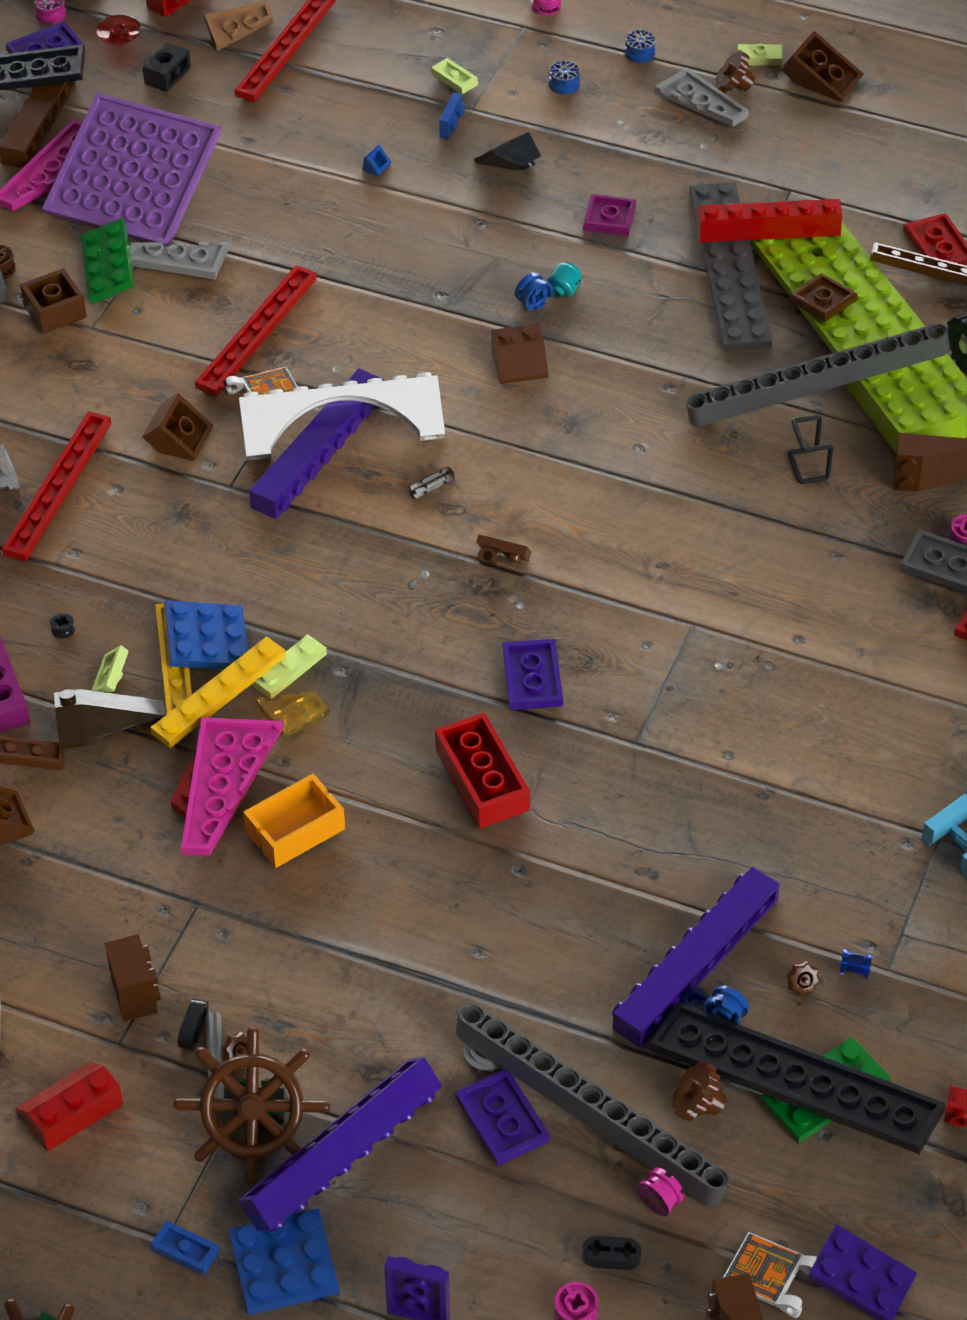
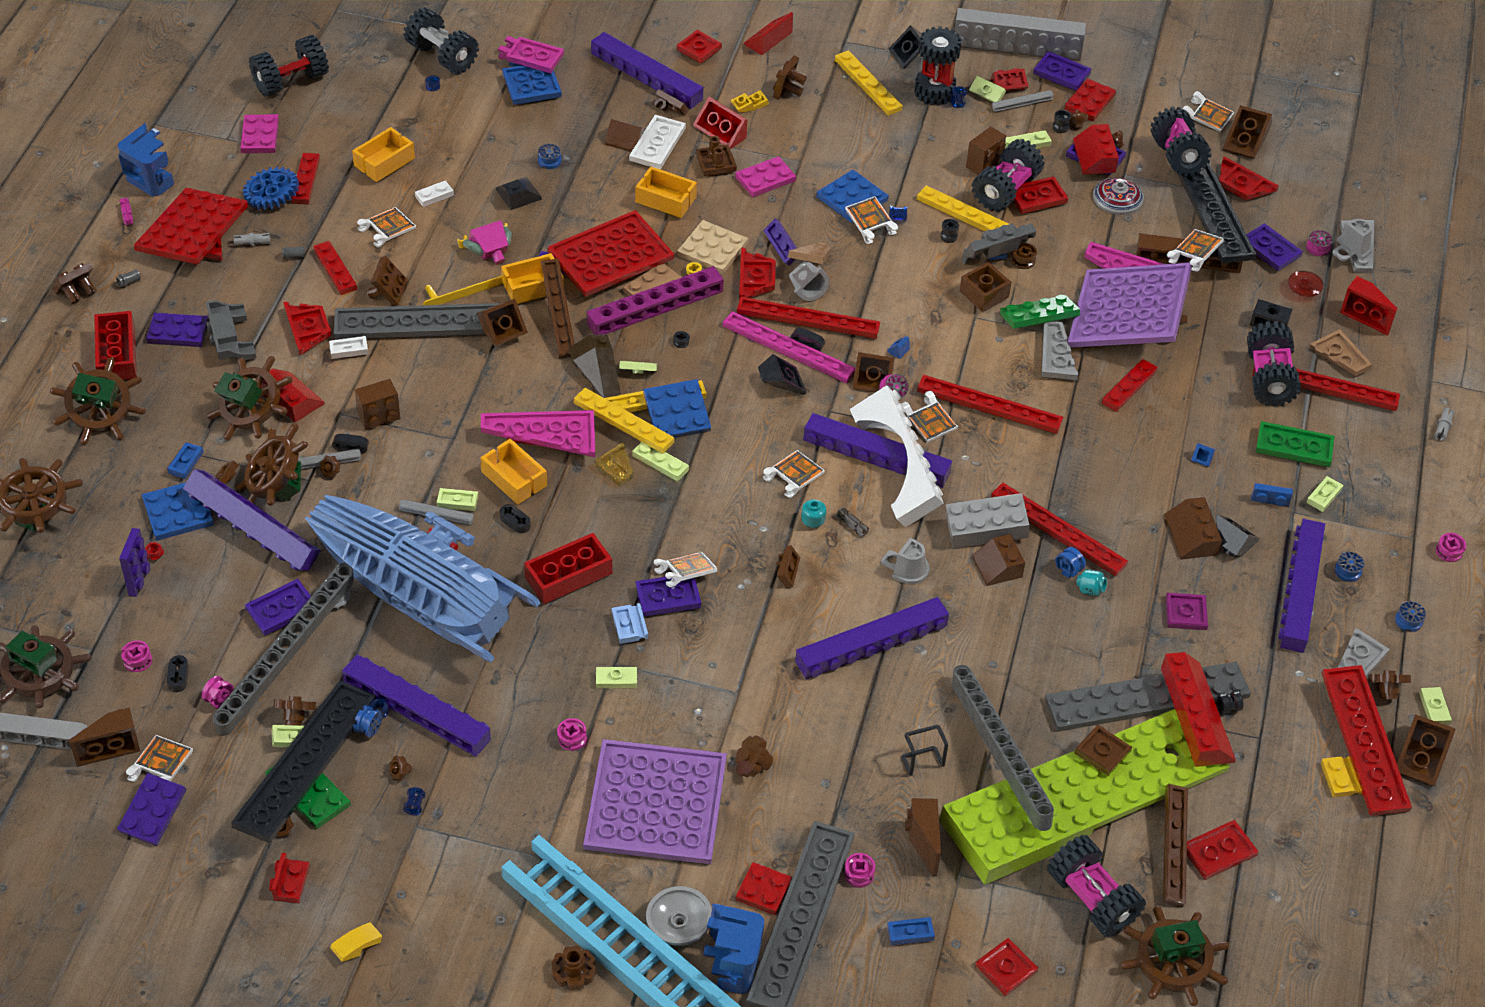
camera: 80 degrees right, 0 degrees up
none -> red plate [145,542,164,560]
none -> reddish brown brick [207,356,293,441]
none -> reddish brown plate [215,460,239,484]
none -> yellowish green plate [272,725,304,747]
none -> medium blue piece [305,495,540,663]
none -> light grey axle [399,500,474,525]
none -> yellowish green plate [437,488,478,511]
none -> black beam [499,504,531,533]
none -> dark pink wheel [557,718,587,751]
none -> medium lavender plate [583,739,727,864]
none -> yellowish green plate [596,667,637,688]
none -> light blue plate [611,603,648,644]
none -> flag [654,552,717,587]
none -> dark pink tile [723,311,856,384]
none -> reddish brown plant [735,735,773,777]
none -> black slope [758,354,807,395]
none -> flag [763,450,825,498]
none -> black beam [791,327,825,351]
none -> dark purple brick [795,597,949,679]
none -> teal head [801,499,827,528]
none -> wheel [880,374,909,399]
none -> light grey container [881,538,930,585]
none -> blue slope [887,336,910,359]
none -> light grey brick [946,493,1029,549]
none -> red plate [991,482,1128,576]
none -> red plate [1102,359,1158,412]
none -> reddish brown slope [1164,497,1222,560]
none -> flag [1167,229,1224,272]
none -> black wheel [1217,691,1244,714]
none -> black plate [1247,321,1301,407]
none -> green plate [1256,421,1335,467]
none -> dark purple brick [1278,518,1326,653]
none -> yellow plate [1320,756,1362,798]
none -> red plate [1321,665,1412,816]

